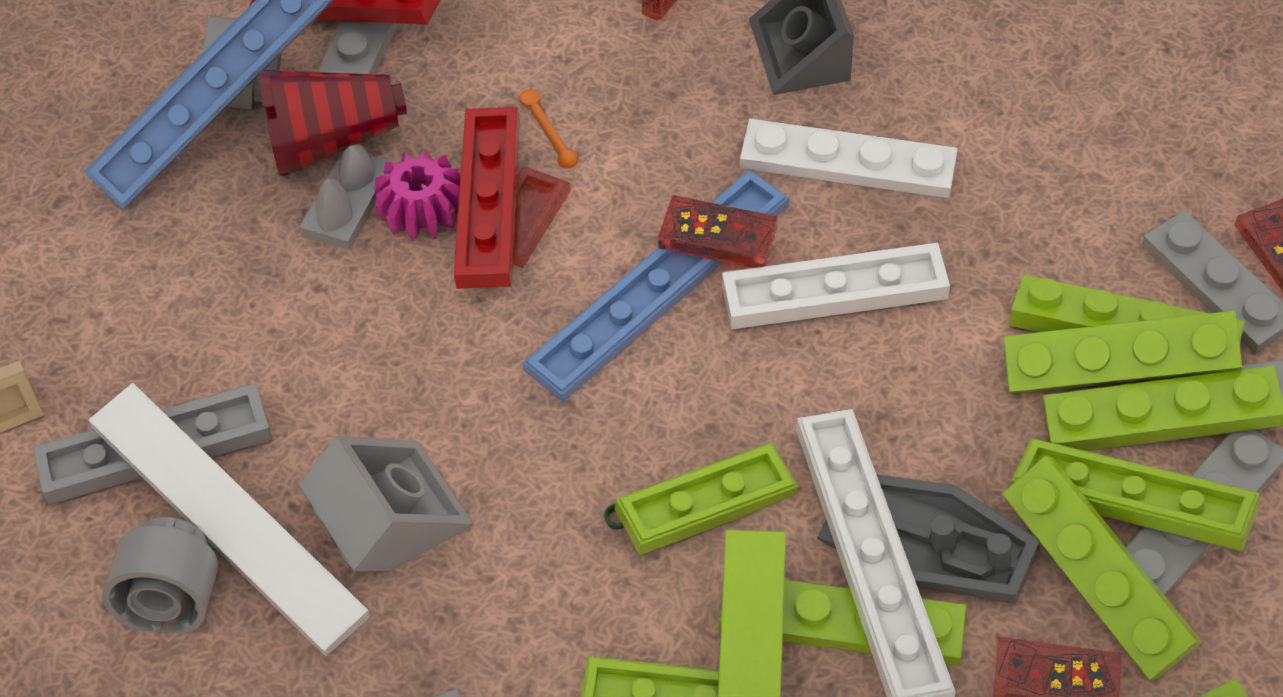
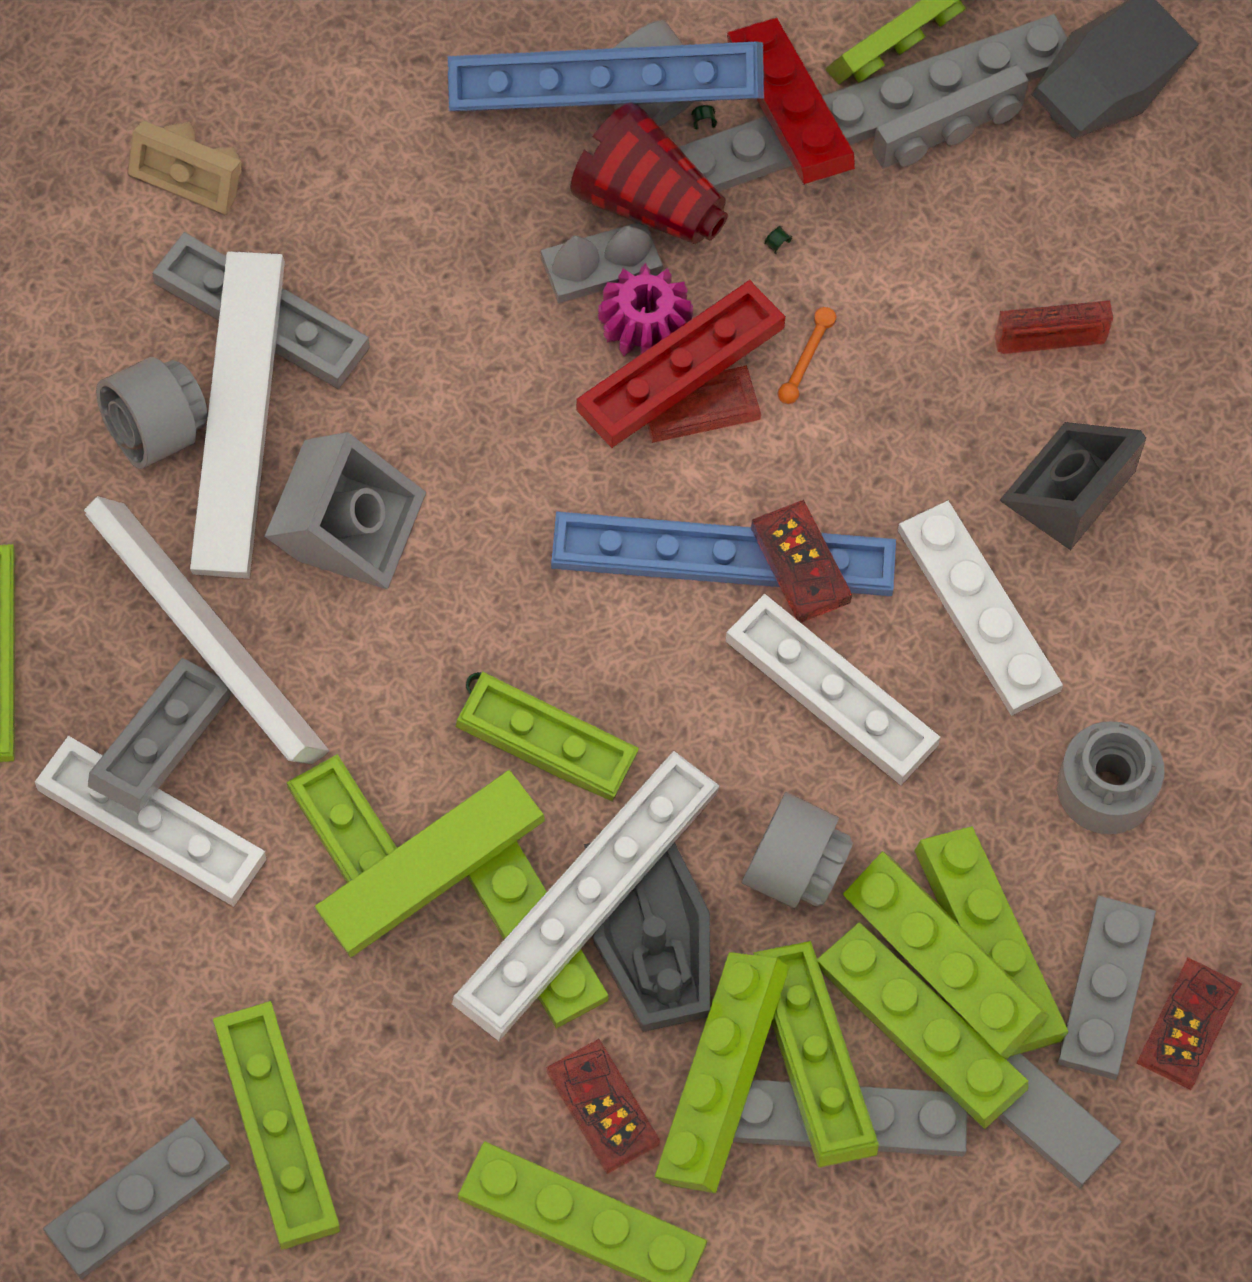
camera: 45 degrees right, 10 degrees up
none -> white tile [84,496,330,764]
none -> dark green piece [691,105,717,129]
none -> light grey piece [741,791,854,909]
none -> dark green piece [764,226,792,254]
none -> light grey piece [1057,721,1164,834]

